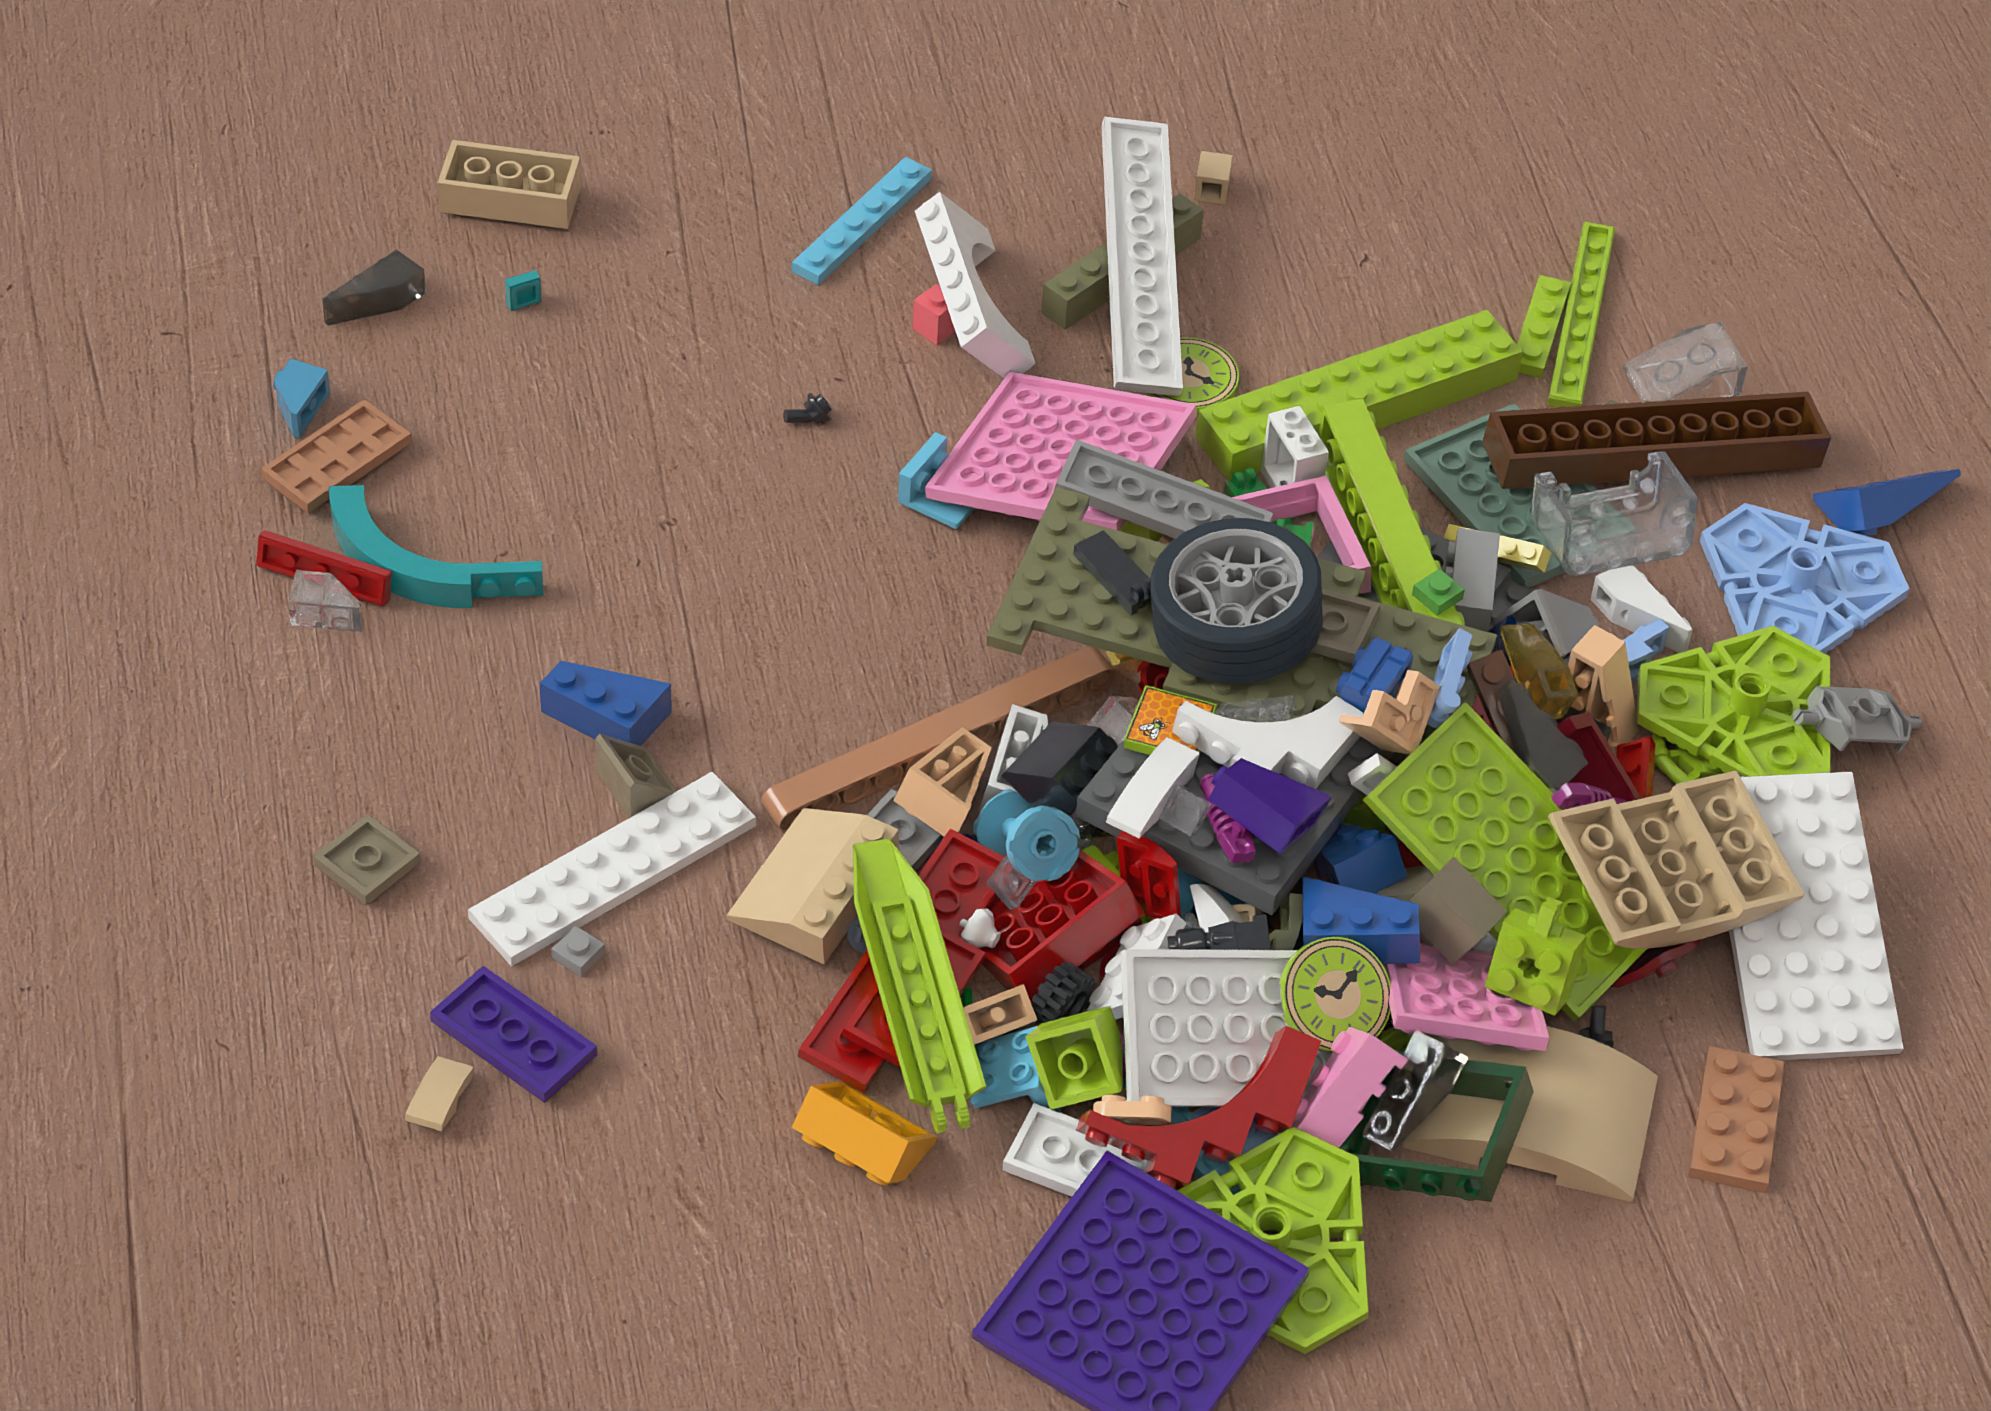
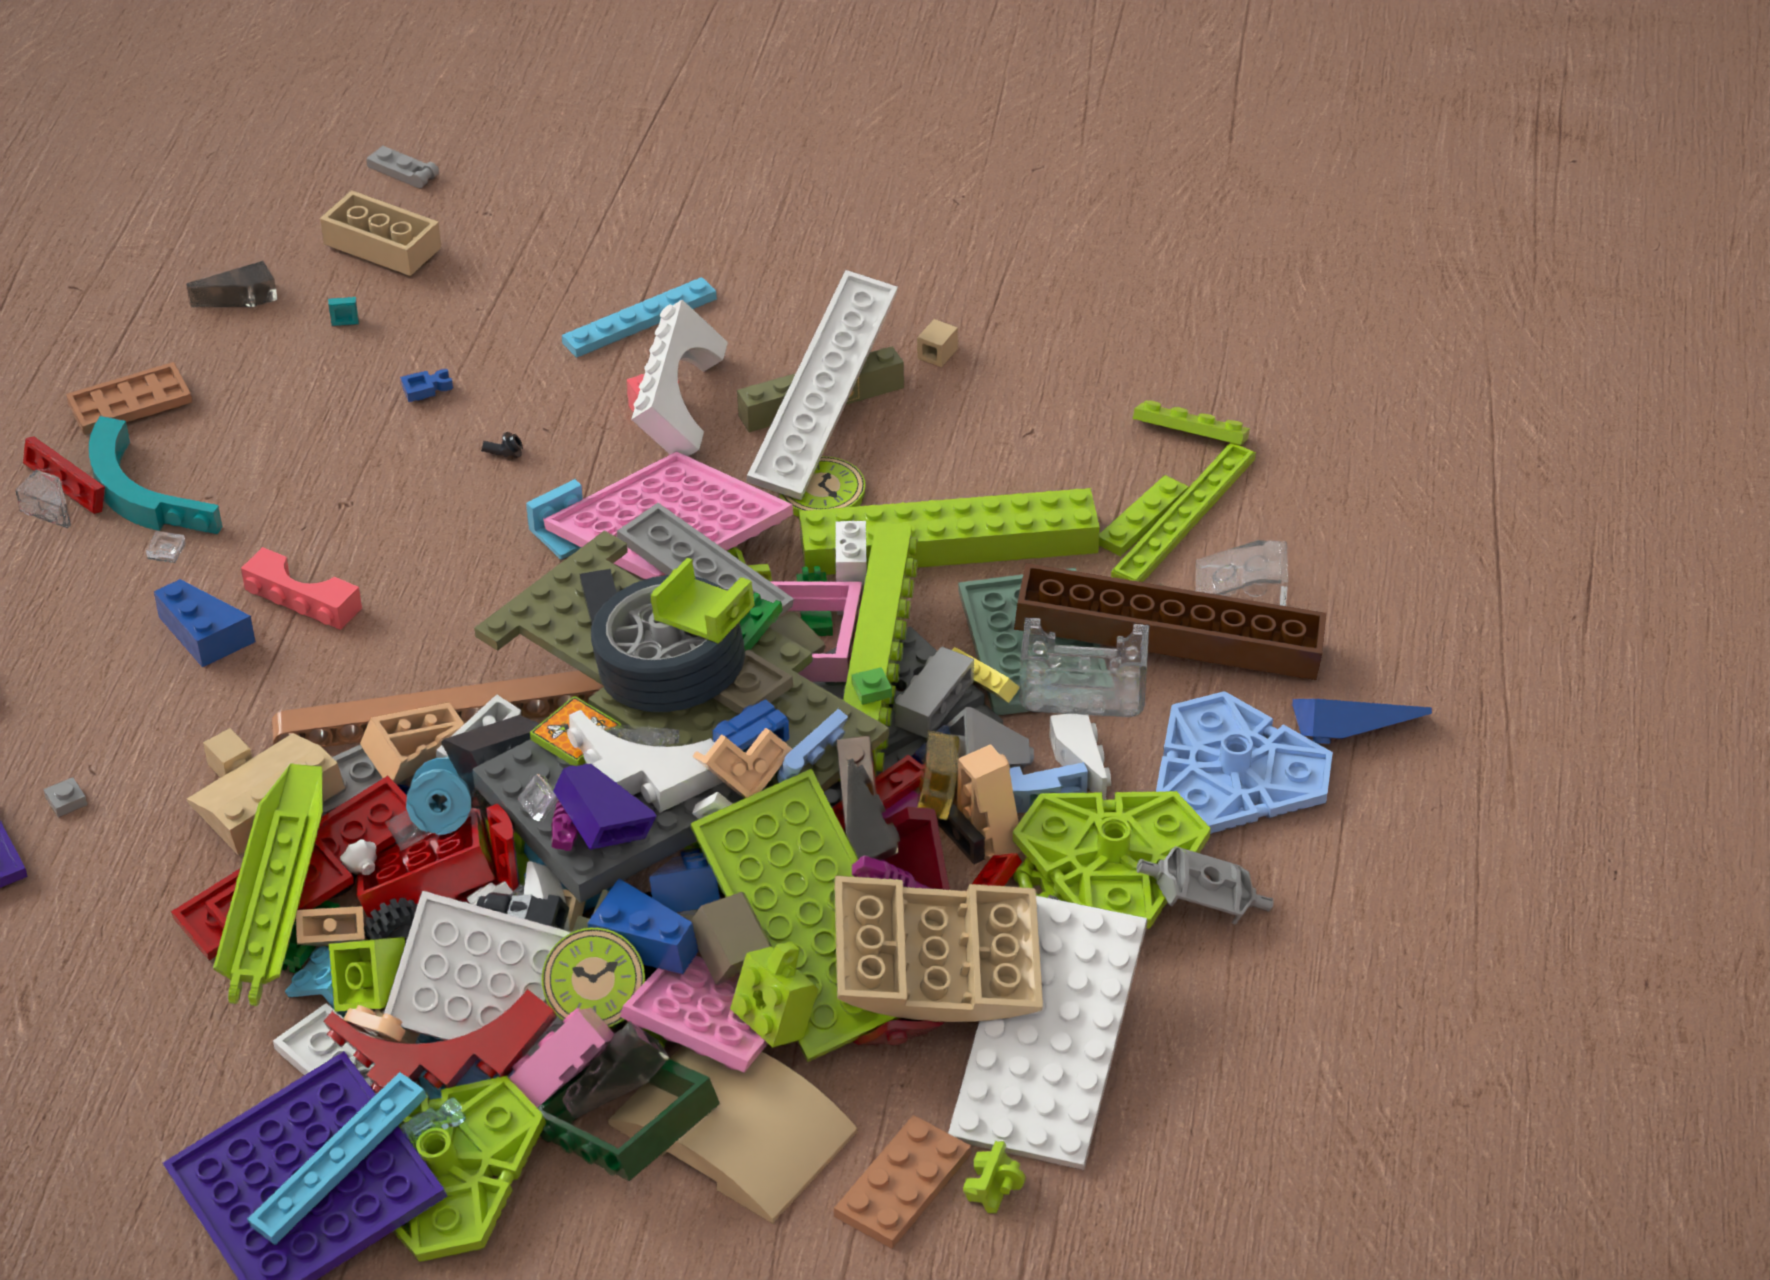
camera: 25 degrees right, 5 degrees down
dark azure slope [273,359,330,439] -> none
white plate [468,772,756,967] -> none
dark tan slope [595,733,677,818] -> none
light orange slope [792,1082,938,1186] -> none
white slope [1106,737,1200,838] -> none
black plate [1578,1005,1614,1048] -> none
none -> clear plate [146,531,186,563]
none -> tan brick [203,728,252,778]
none -> coral arch [241,547,362,630]
none -> medium azure plate [247,1072,427,1245]
none -> light grey plate [366,146,439,188]
none -> blue plate [400,369,453,402]
none -> clear light blue plate [401,1098,466,1152]
none -> lime panel [651,558,755,643]
none -> lime hips [963,1141,1026,1213]
none -> lime plate [1133,401,1250,445]

